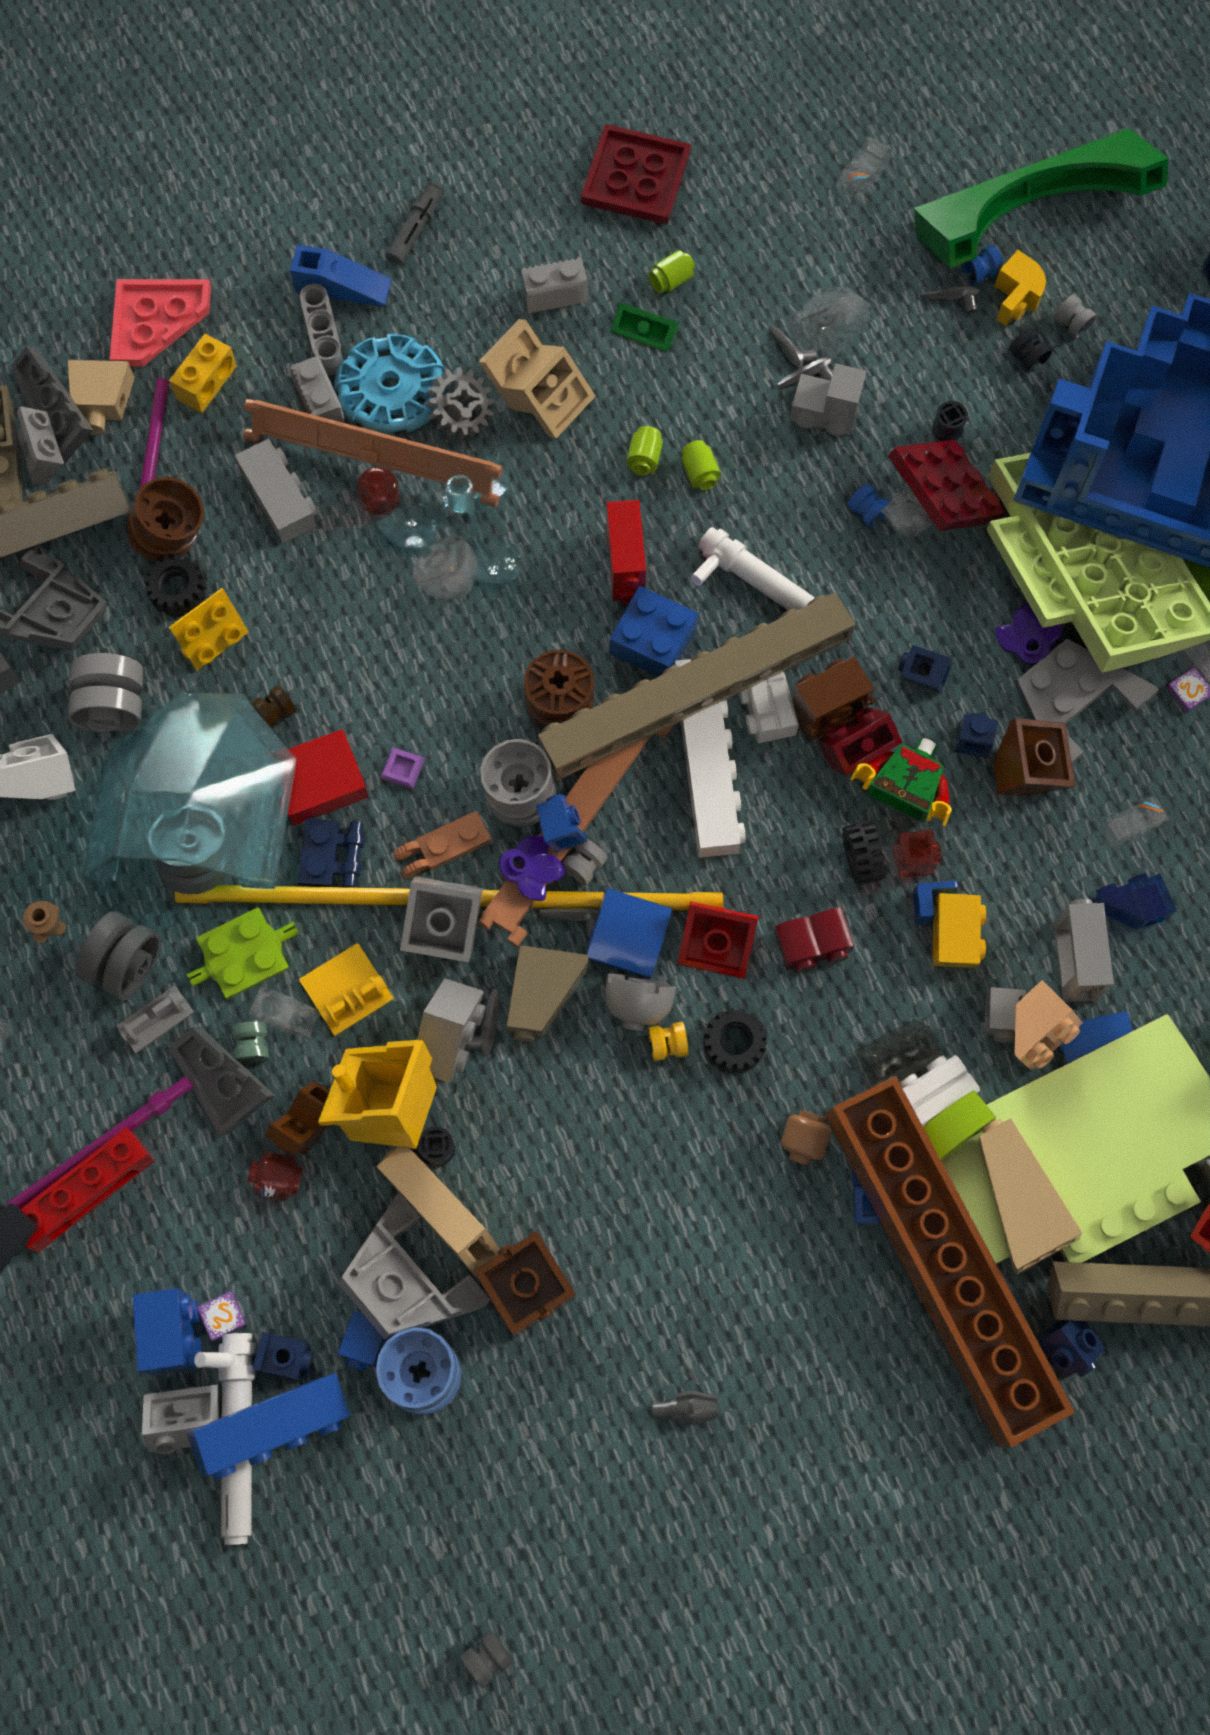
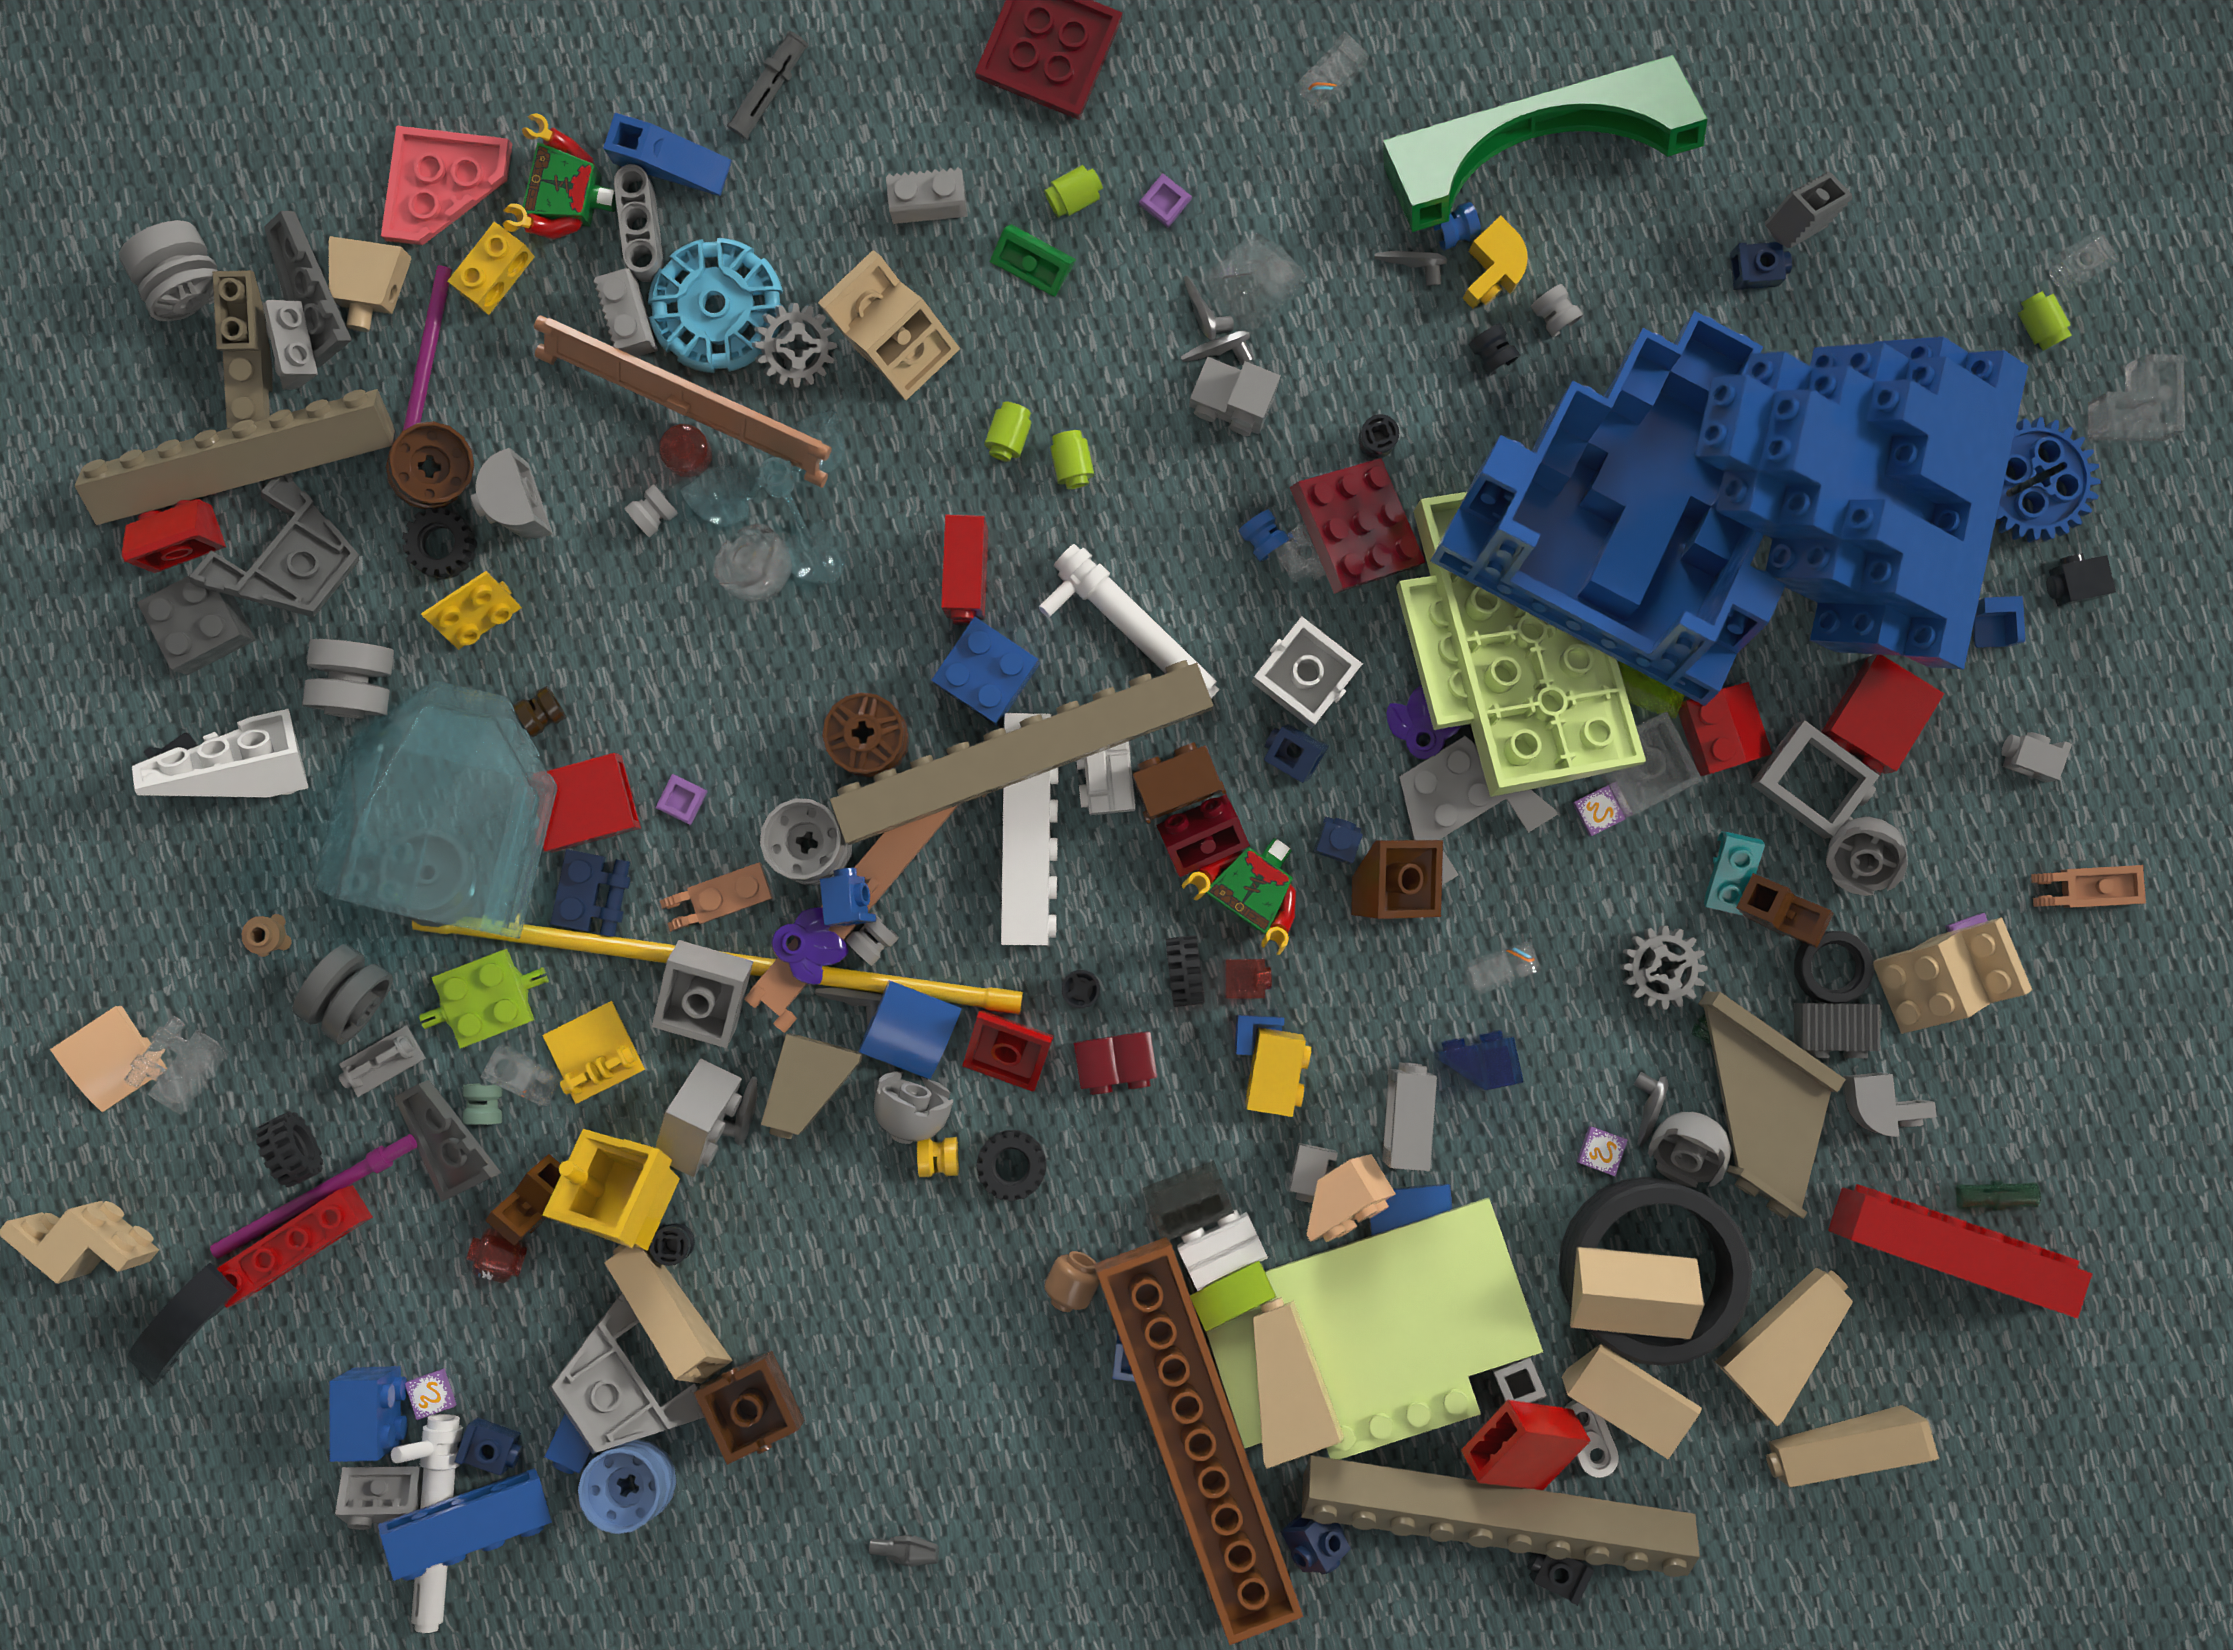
camera: 10 degrees right, 15 degrees up
light grey brick [234,439,318,544] -> none
none -> black tyre [256,1111,323,1188]
none -> light grey brick [471,448,553,538]
none -> torso [503,113,617,240]
none -> light grey wheel [624,484,679,538]
none -> black wheel [1061,970,1100,1009]
none -> medium lavender tile [1139,173,1192,228]
none -> white brick [1252,616,1362,729]

